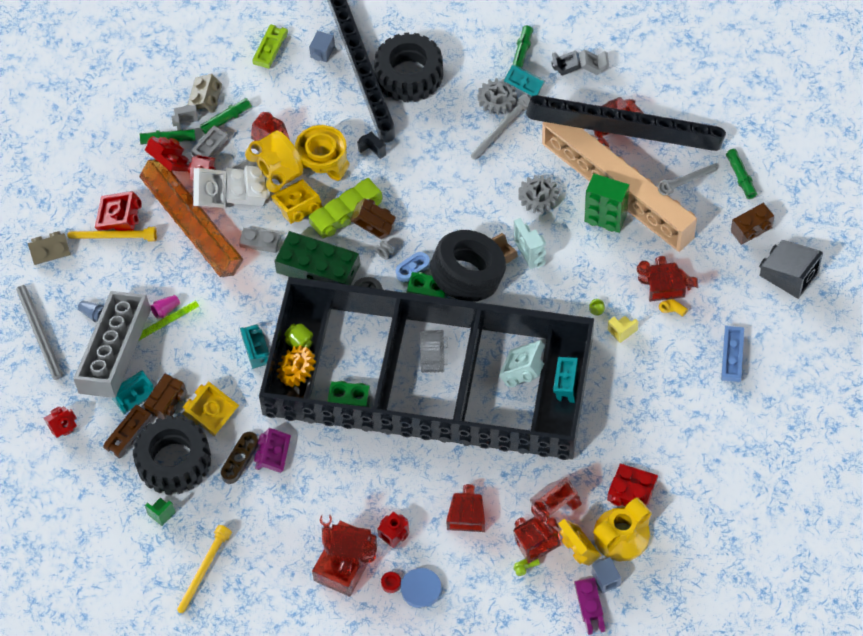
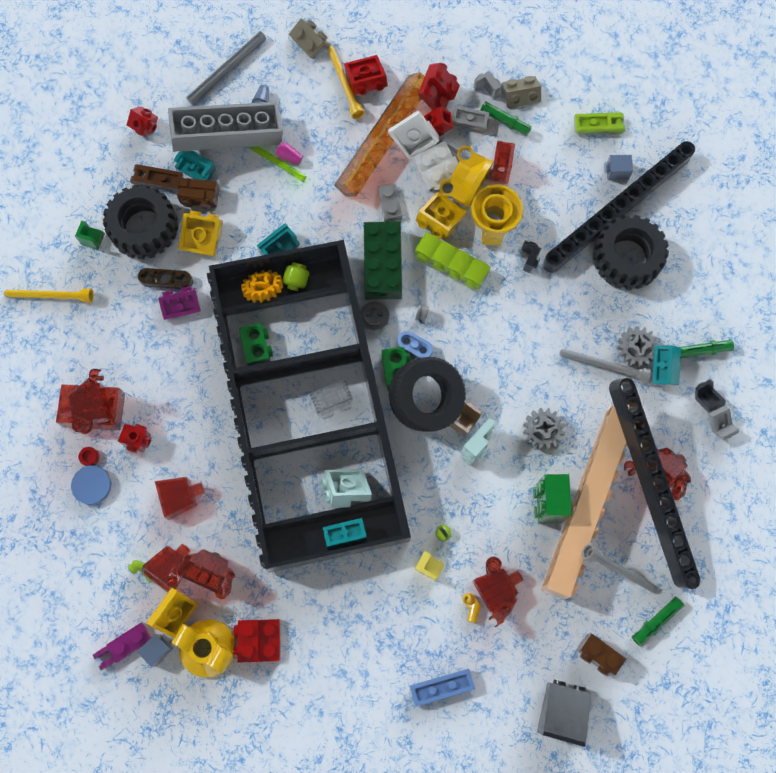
camera: 65 degrees right, 15 degrees up
green pin [140,129,196,145] -> none
reddish brown brick [350,198,396,240] -> none

